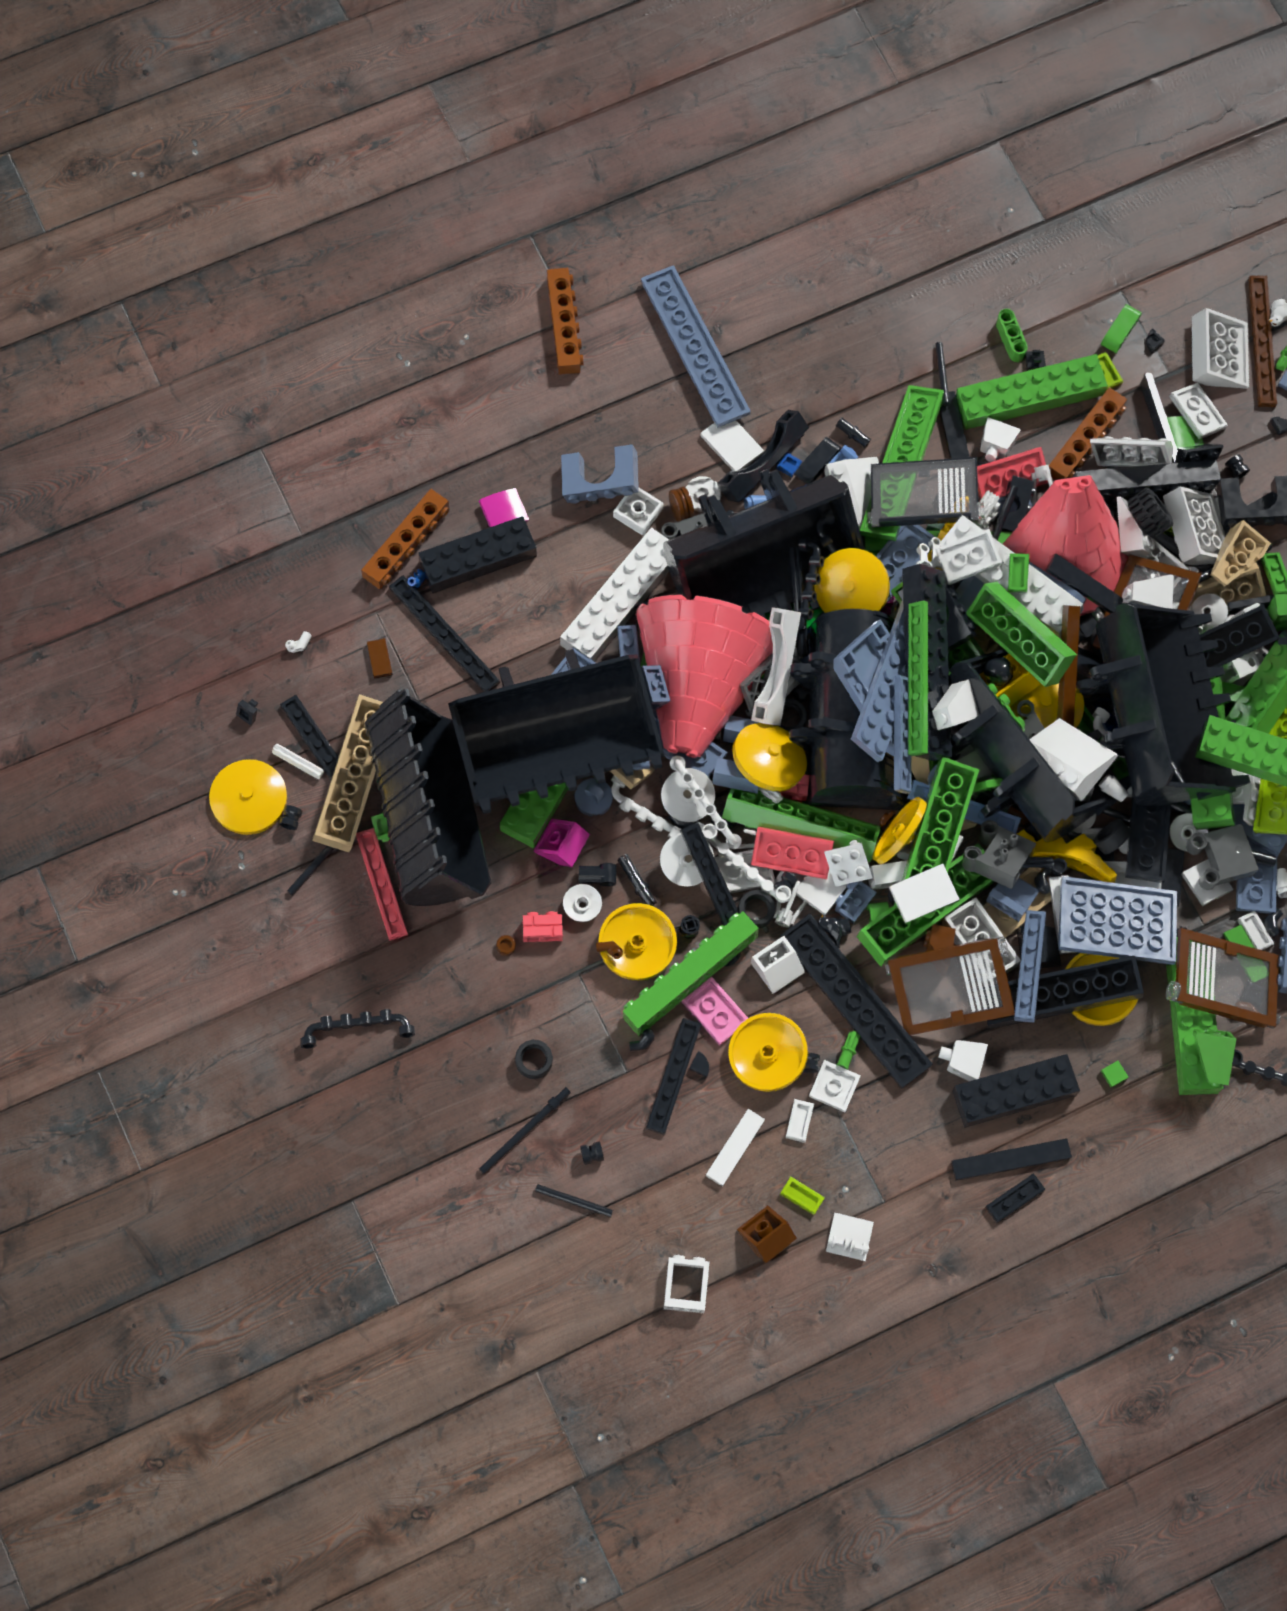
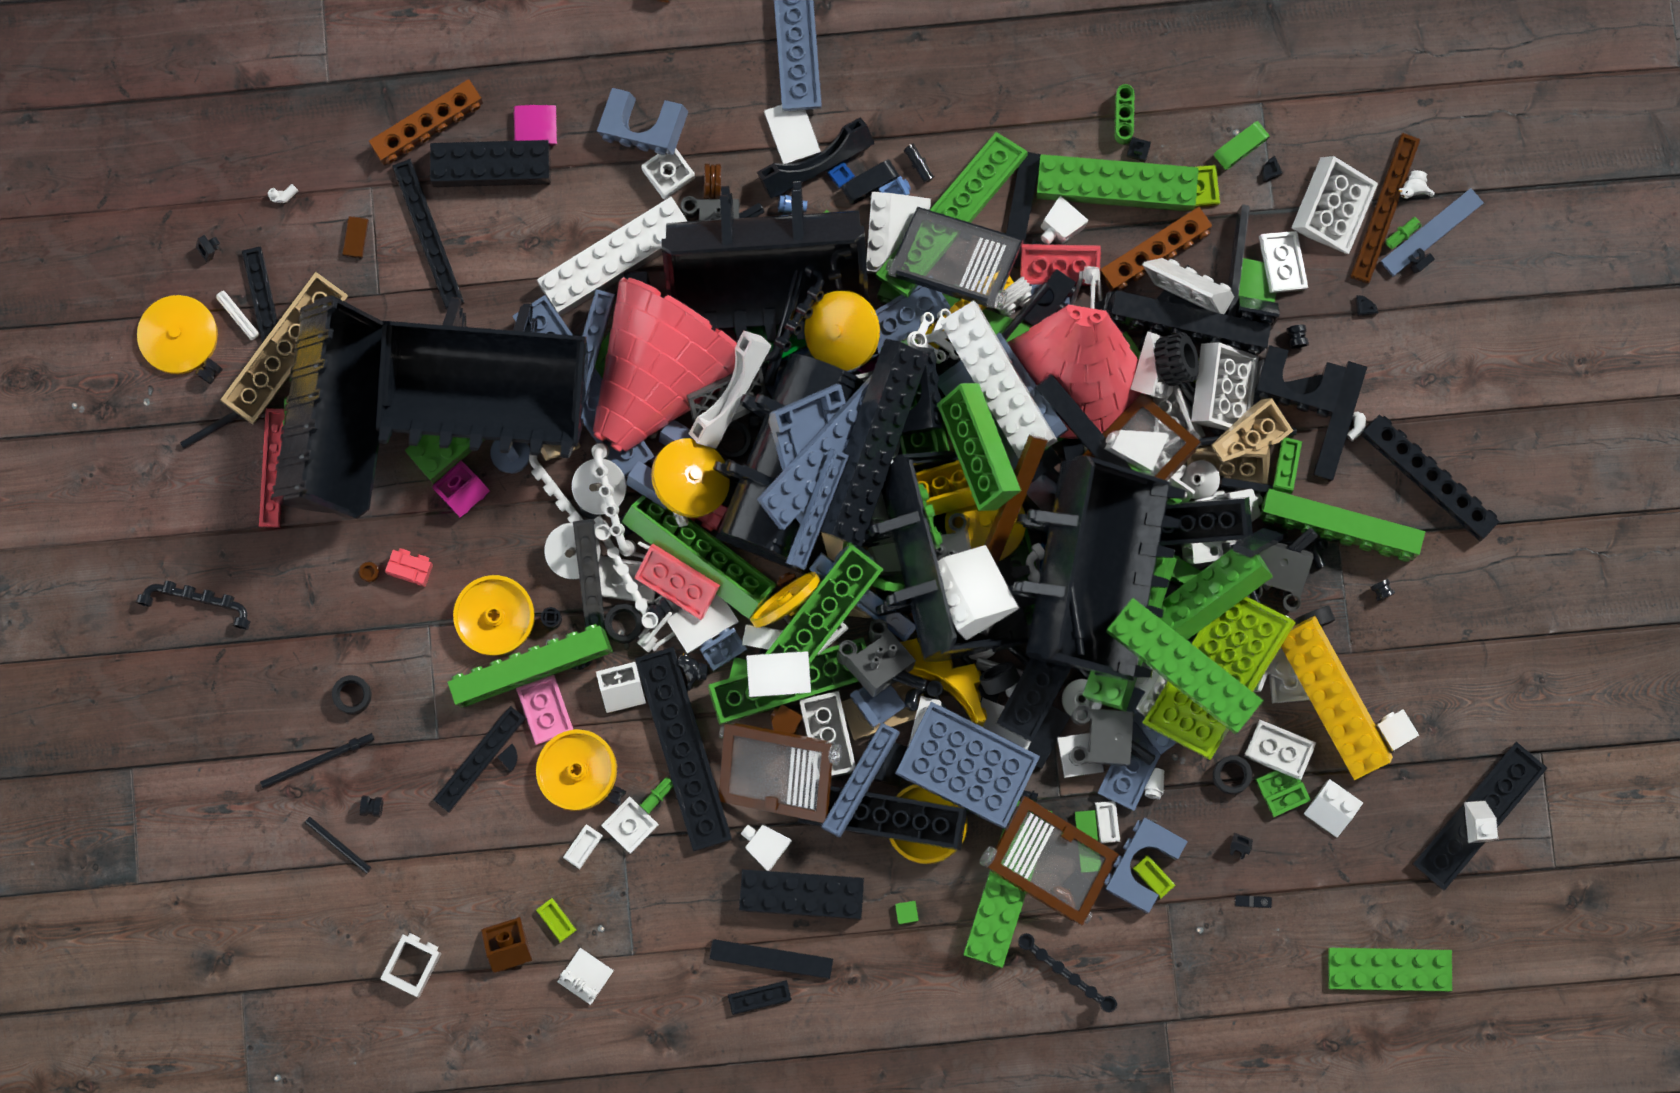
camera: 25 degrees right, 10 degrees up
blue arm [407,569,426,588] -> none
white dish [563,884,602,922] -> none
black piece [579,863,617,887] -> none
reddish brown arm [596,941,623,959] -> none
black pin [617,854,657,906] -> none
black arm [629,1029,655,1051] -> none
sand blue bracket [641,665,670,712] -> none
white tile [686,477,721,512] -> none
white tile [706,1109,765,1187] -> none
white hinge [824,840,873,886] -> none
bright green tile [908,600,928,756] -> none
white slope [932,679,979,730] -> none
black bar [935,342,950,406] -> none
white tile [935,529,1003,585] -> none
black hair [984,657,1013,686] -> none
bright green tile [1008,553,1029,593] -> none
white cone [1099,774,1128,802] -> none
bright green slope [1193,1029,1236,1087] -> none
black arm [1264,908,1283,936] -> none

